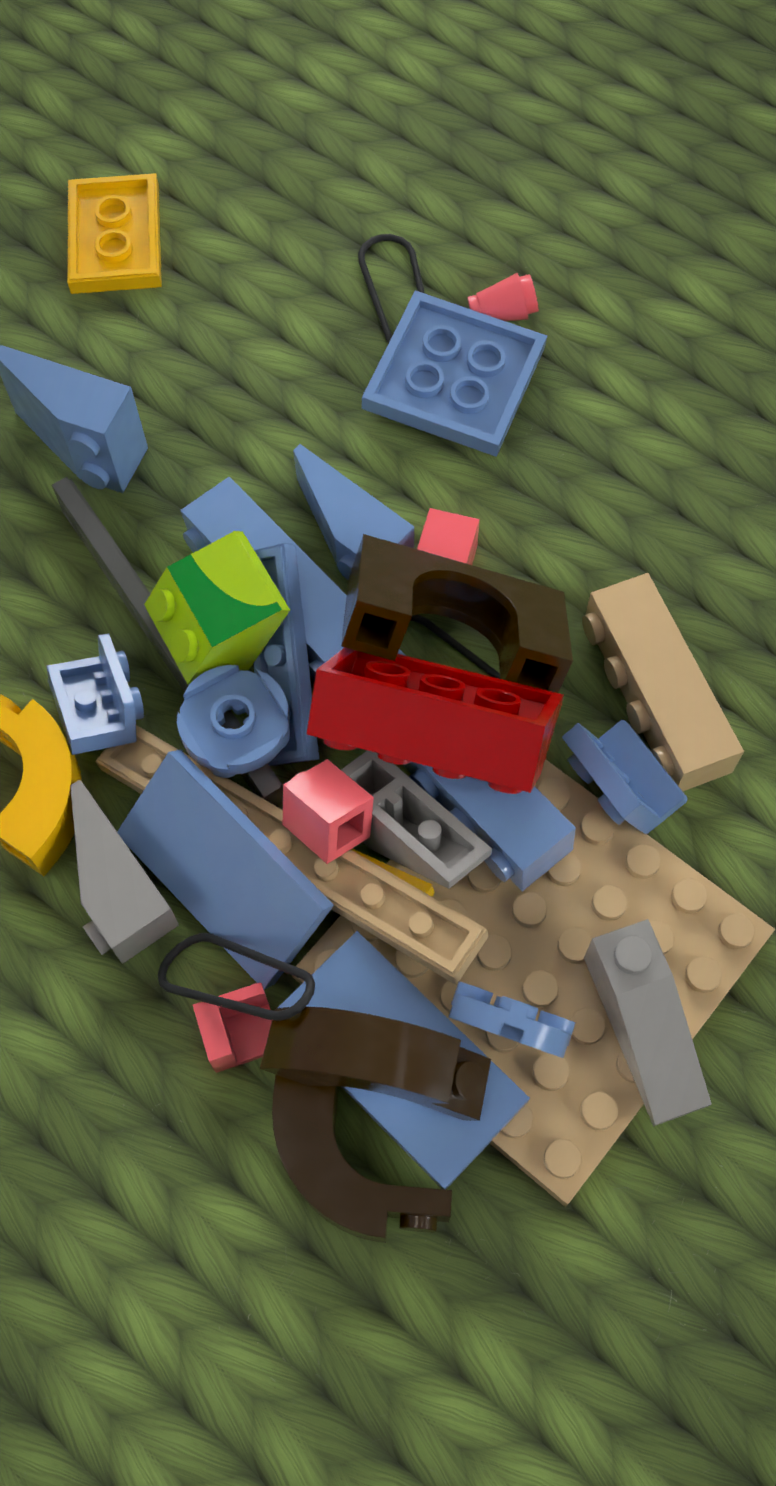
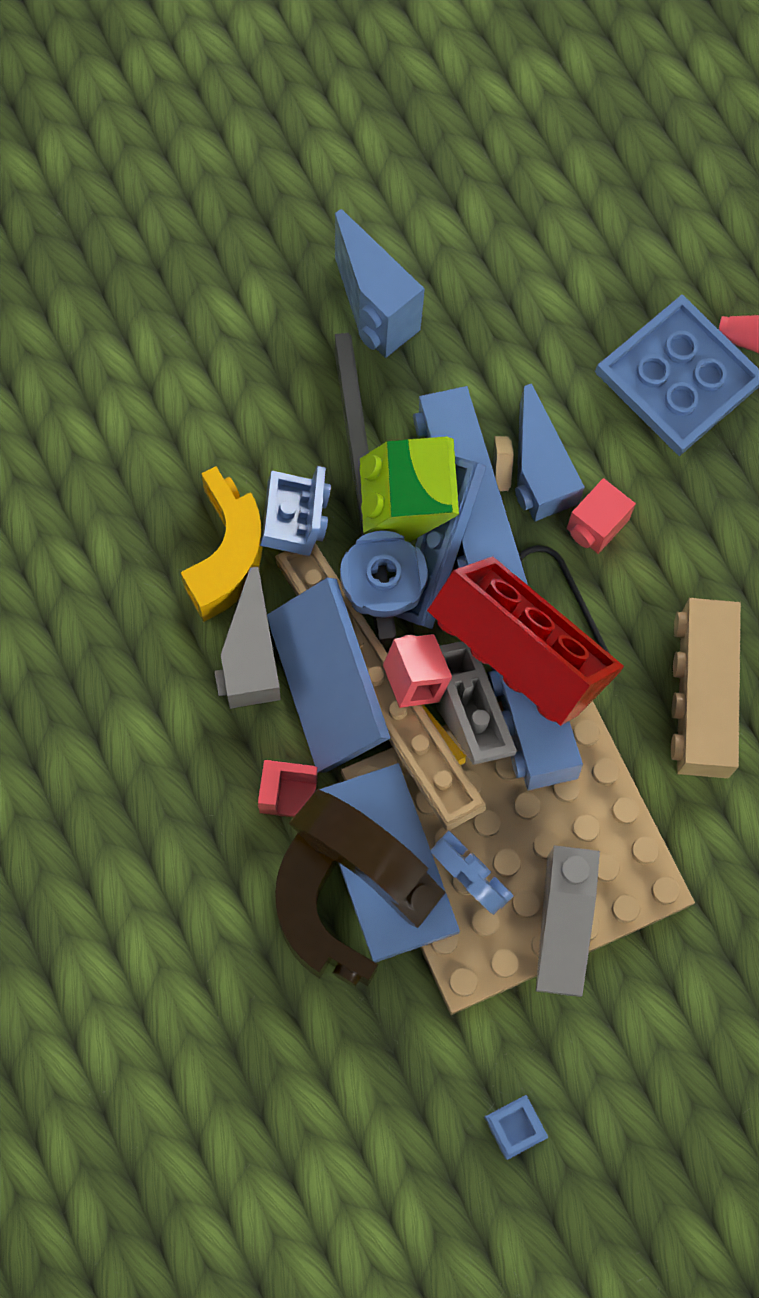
camera: 20 degrees right, 5 degrees up
yellow tile [67,173,162,294] -> none
black piece [157,933,315,1021] -> none
dark brown arch [341,534,573,693] -> none
black piece [358,234,425,344] -> none
medium blue bracket [562,720,687,834] -> none
none -> medium blue tile [484,1095,549,1160]
none -> tan tile [493,436,513,491]

